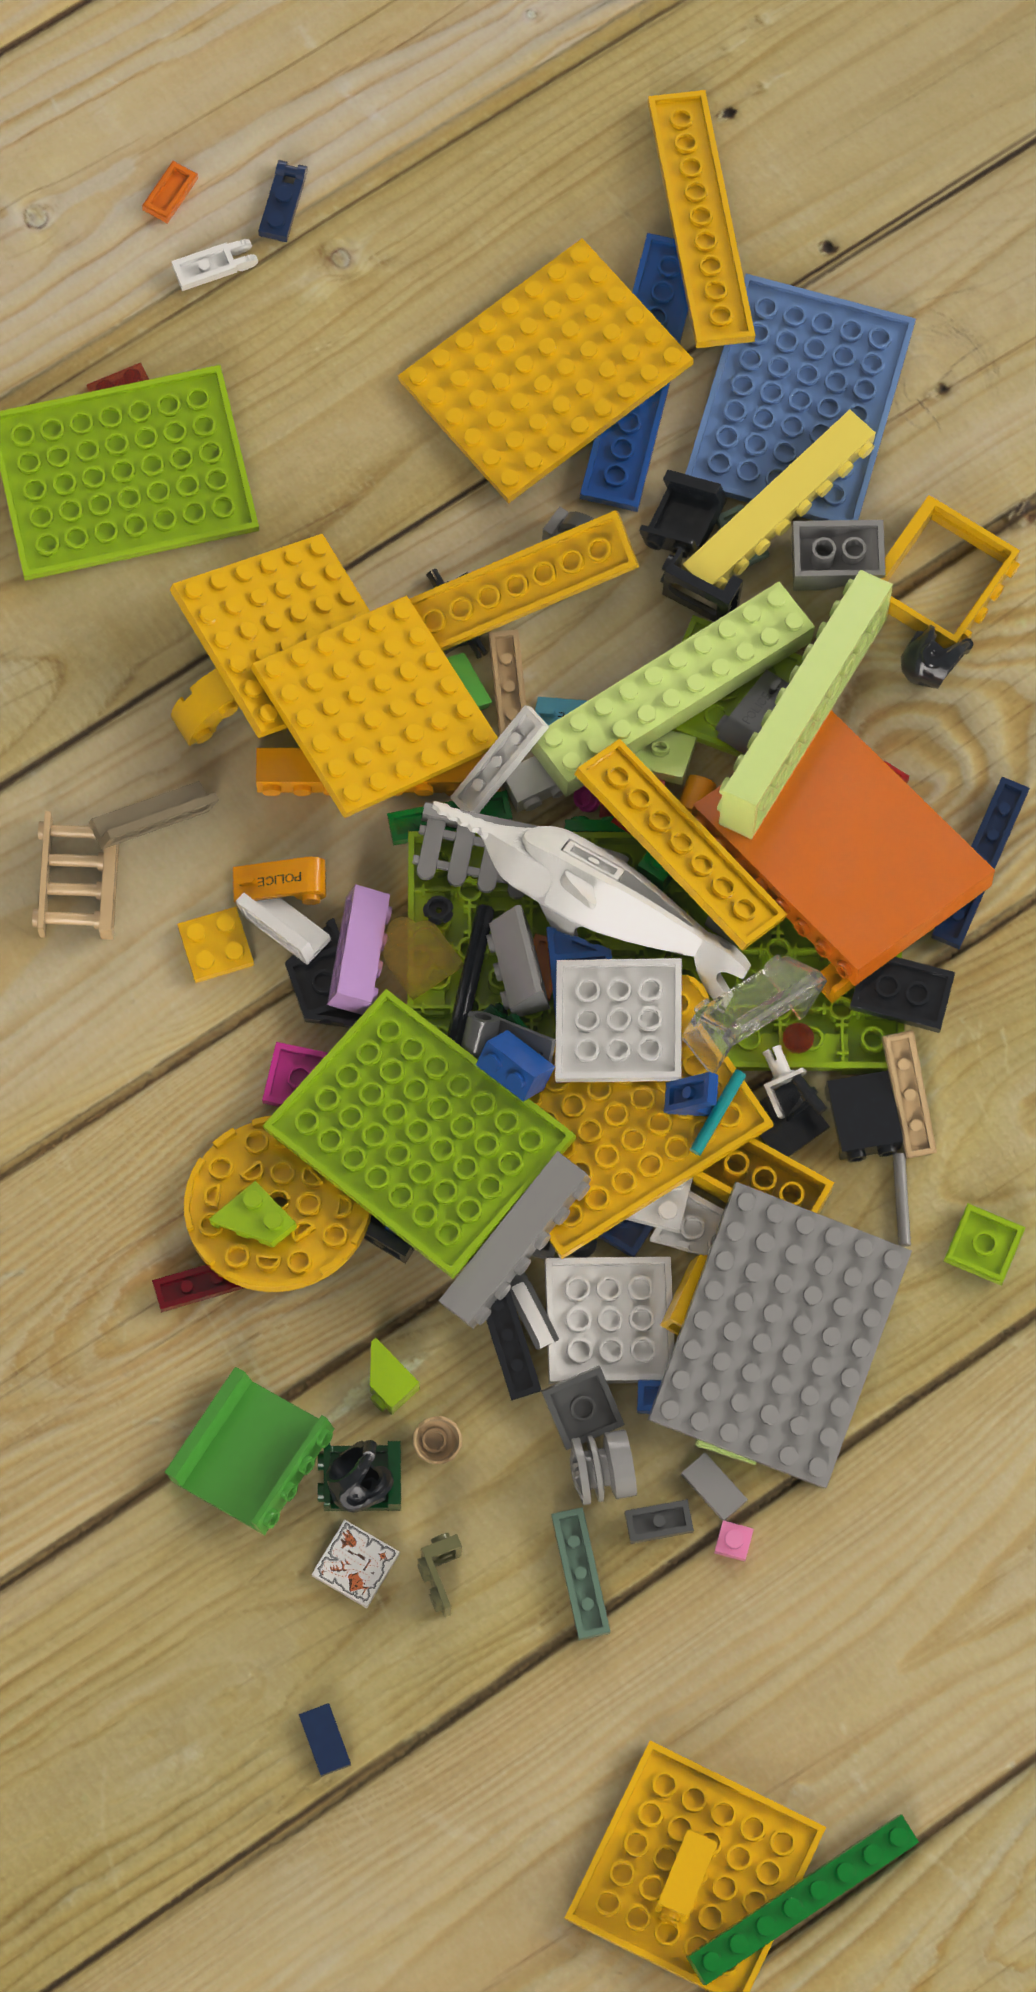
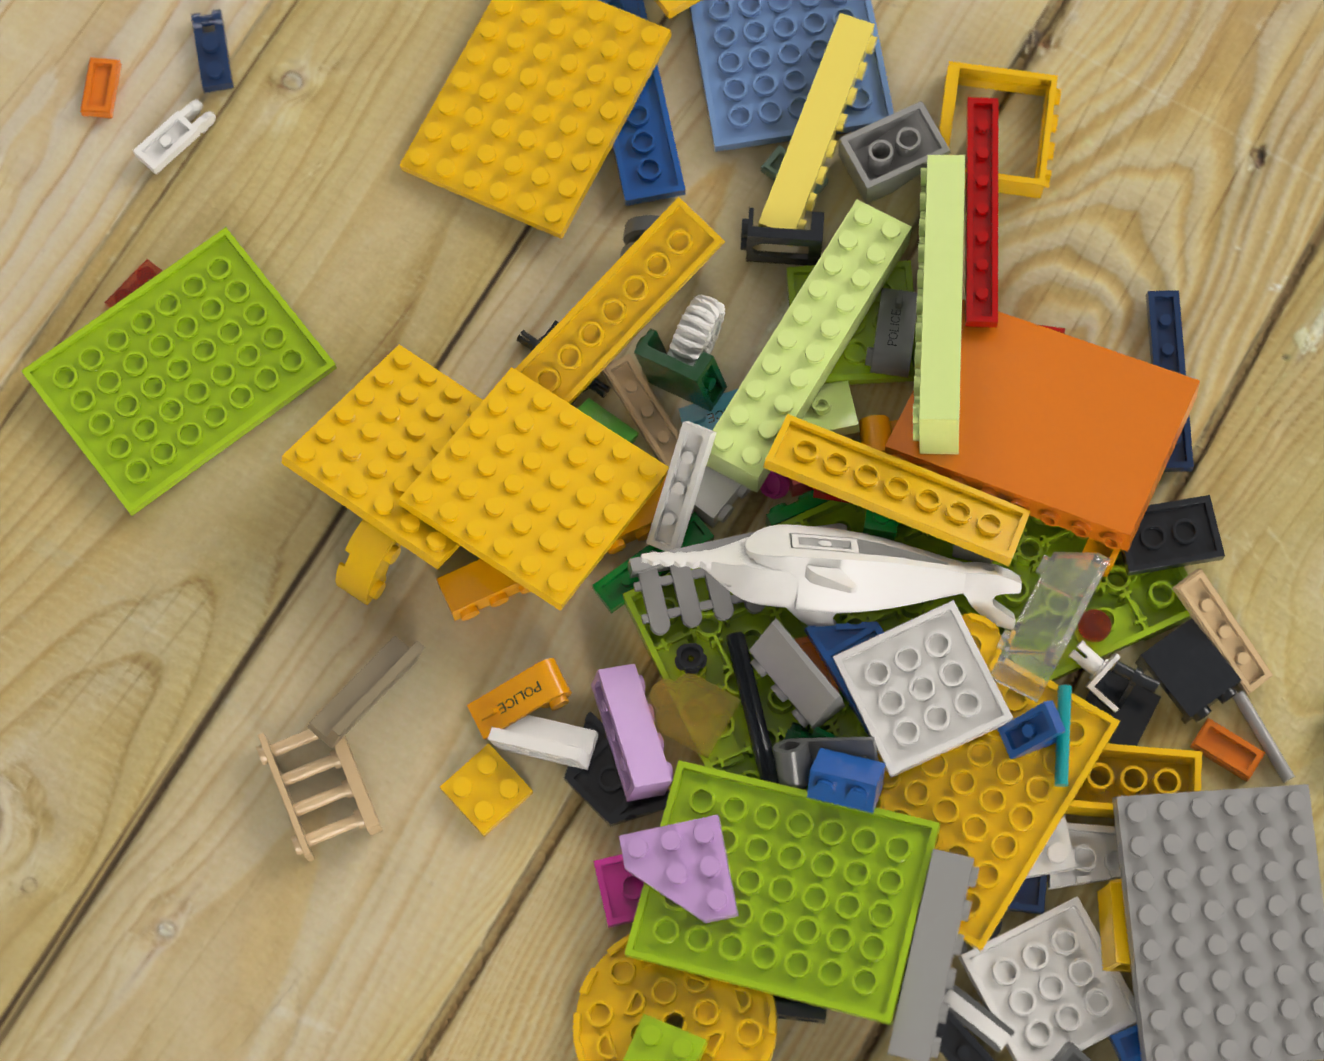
camera: 20 degrees left, 0 degrees up
light grey tile [542,506,568,541] -> none
black panel [639,470,727,558] -> none
black helmet [901,625,973,689] -> none
none -> lavender plate [619,815,739,923]
none -> dark green panel [634,328,727,412]
none -> white gear [667,294,725,366]
none -> red plate [965,97,999,328]
none -> orange tile [1190,718,1265,782]

